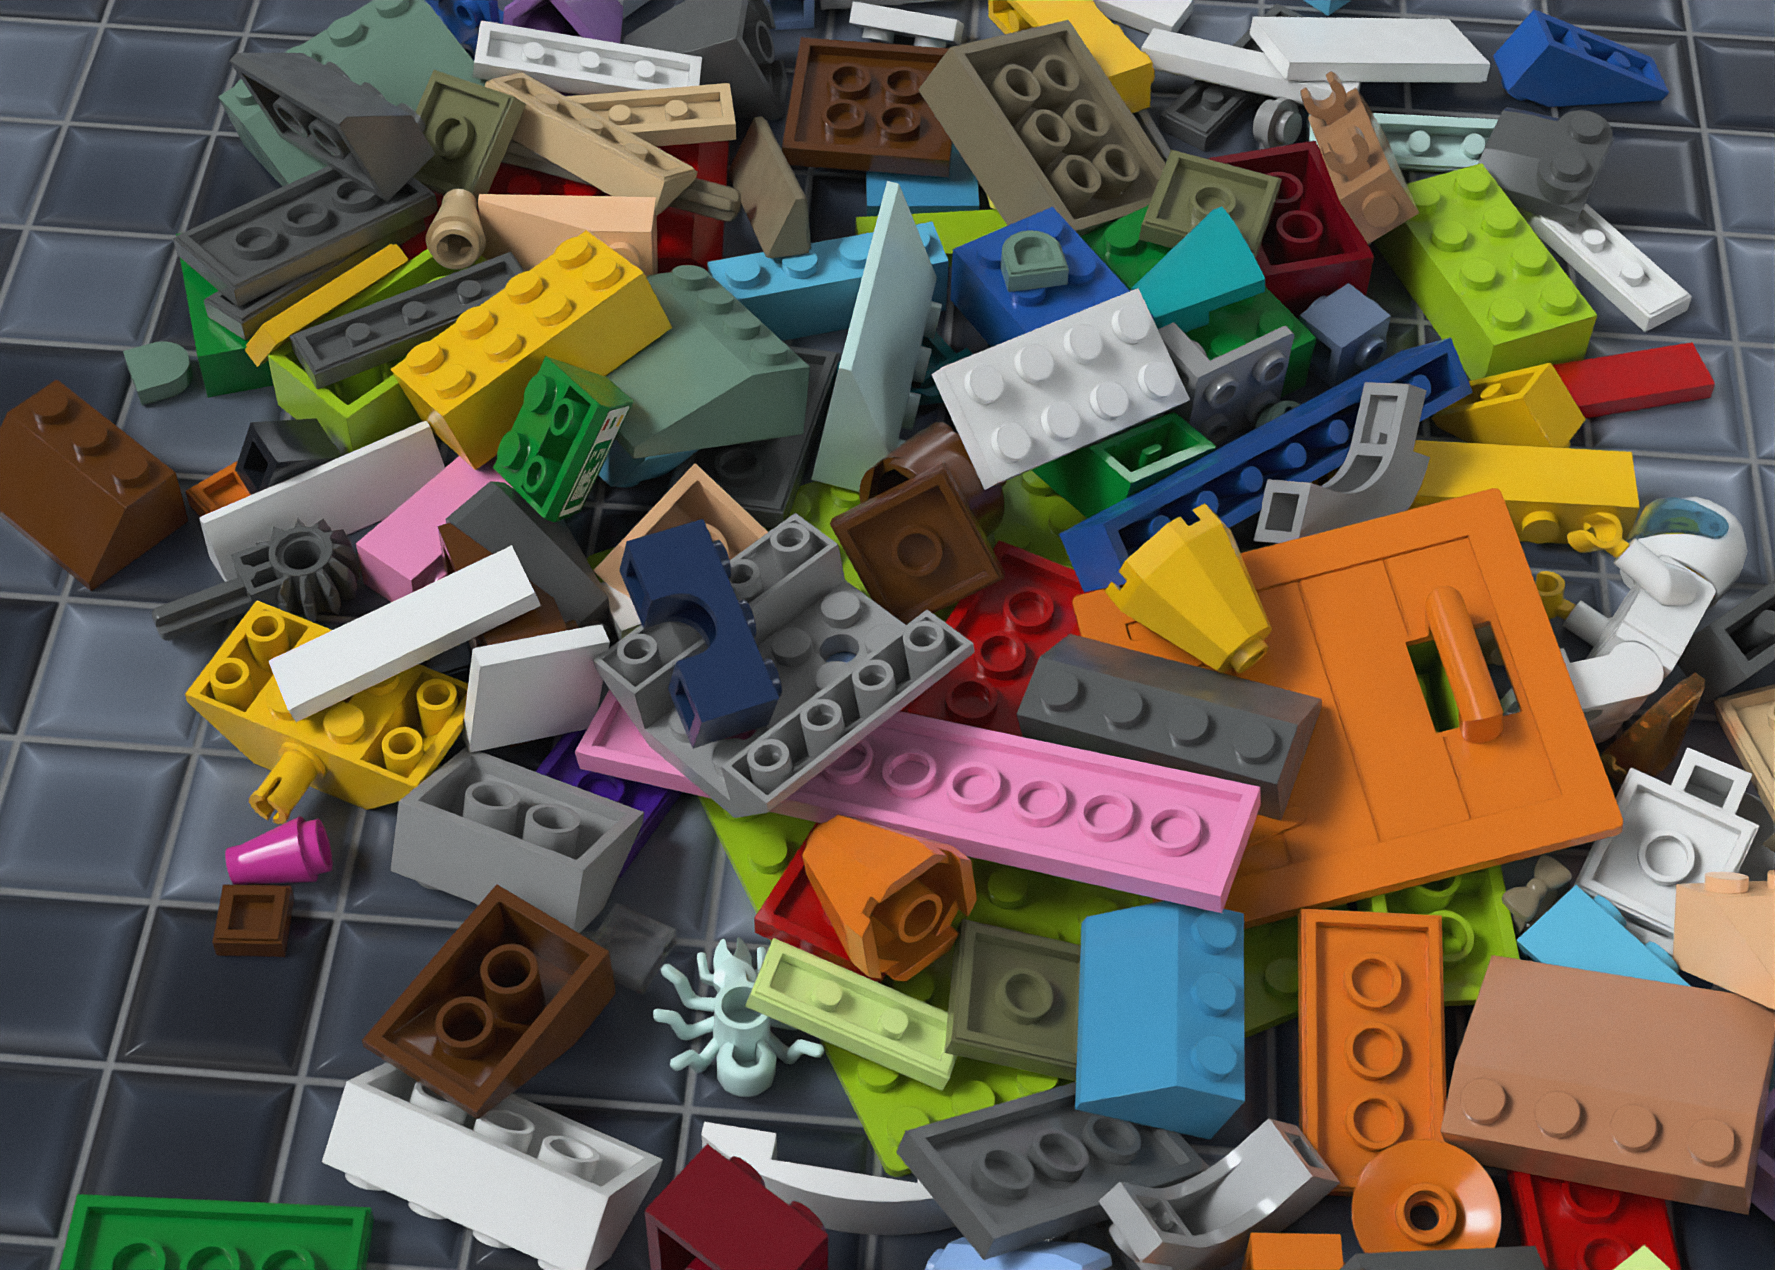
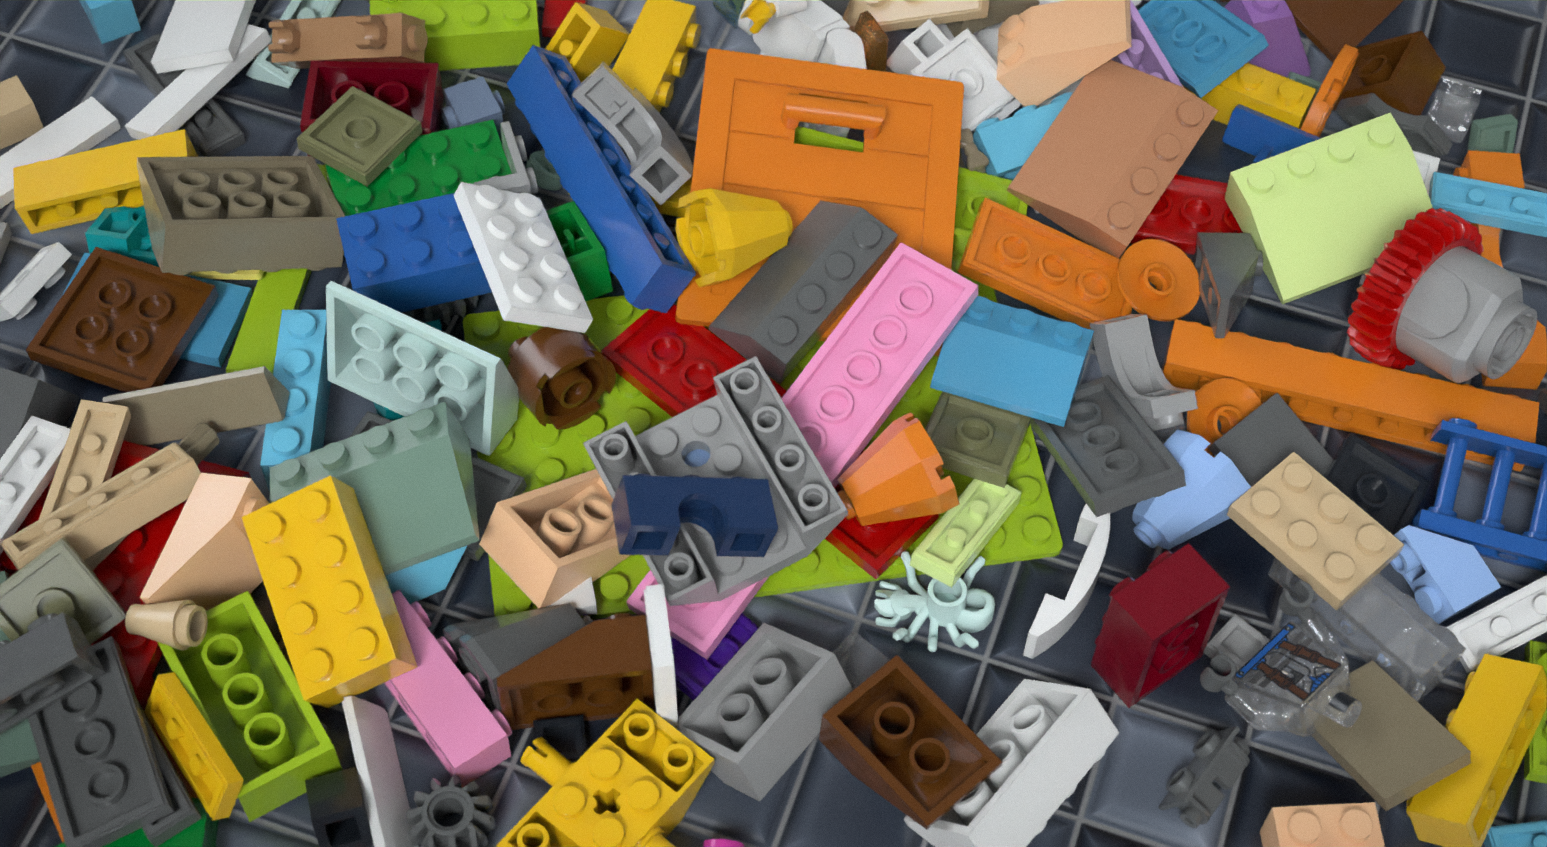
camera: 75 degrees left, 5 degrees up
white tile [268,545,541,722] -> none
dark grey tile [290,252,525,389] -> none
green slope [493,356,634,522] -> none
reddish brown tile [830,462,1005,625] -> none
sand green tile [1001,230,1069,292] -> none
teal slope [1131,206,1265,333] -> none
light grey plate [1253,97,1302,149] -> none

